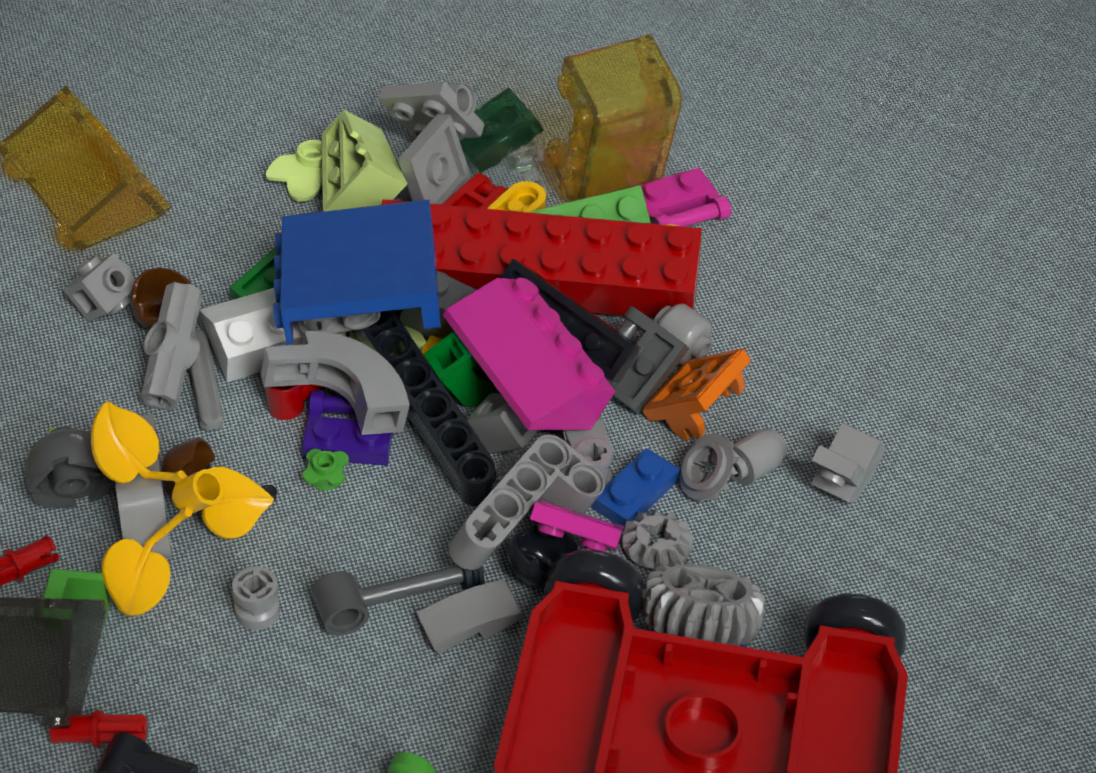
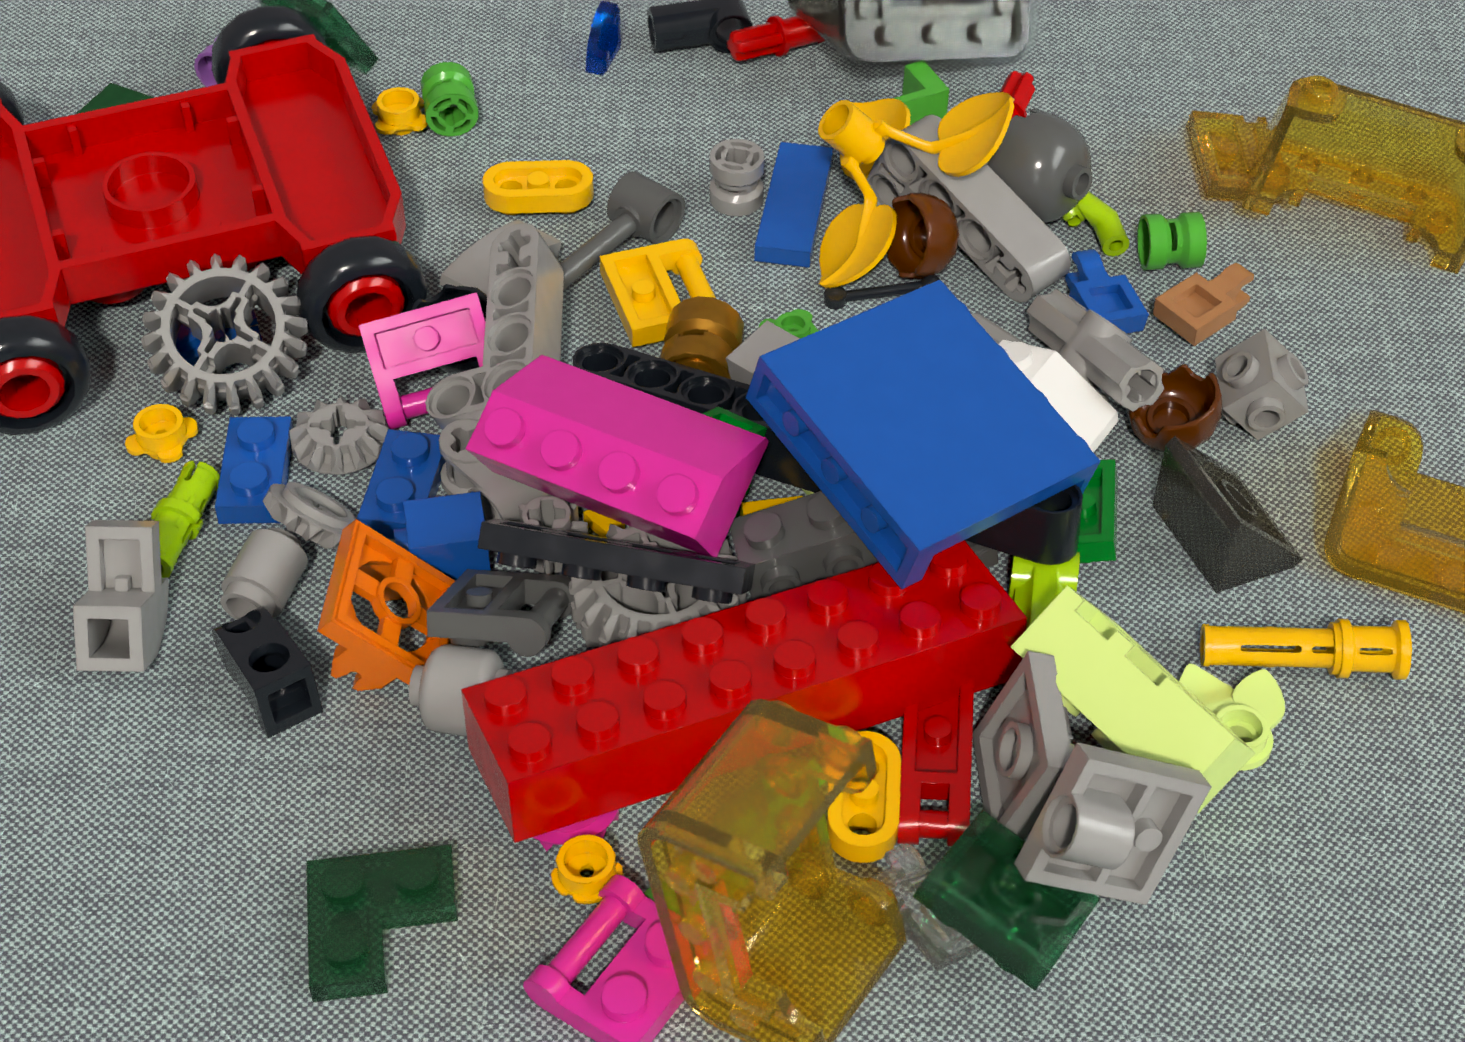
camera: 150 degrees right, 0 degrees up
none -> yellow plate [125,404,198,463]
none -> lime pin [151,461,220,578]
none -> black leg [212,606,323,738]
none -> blue plate [215,416,293,524]
none -> clear green plate [306,844,458,1002]
none -> blue brick [393,491,491,581]
none -> yellow plate [483,160,594,215]
none -> yellow plate [599,239,716,347]
none -> pearl gold wheel [660,296,744,379]
none -> blue tile [754,142,834,268]
none -> blue plate [1065,249,1149,333]
none -> bright green wheel [1137,212,1207,270]
none -> clear smoke slope [1152,436,1303,593]
none -> medium nougat plate [1153,263,1254,346]
none -> yellow pin [1199,619,1412,680]

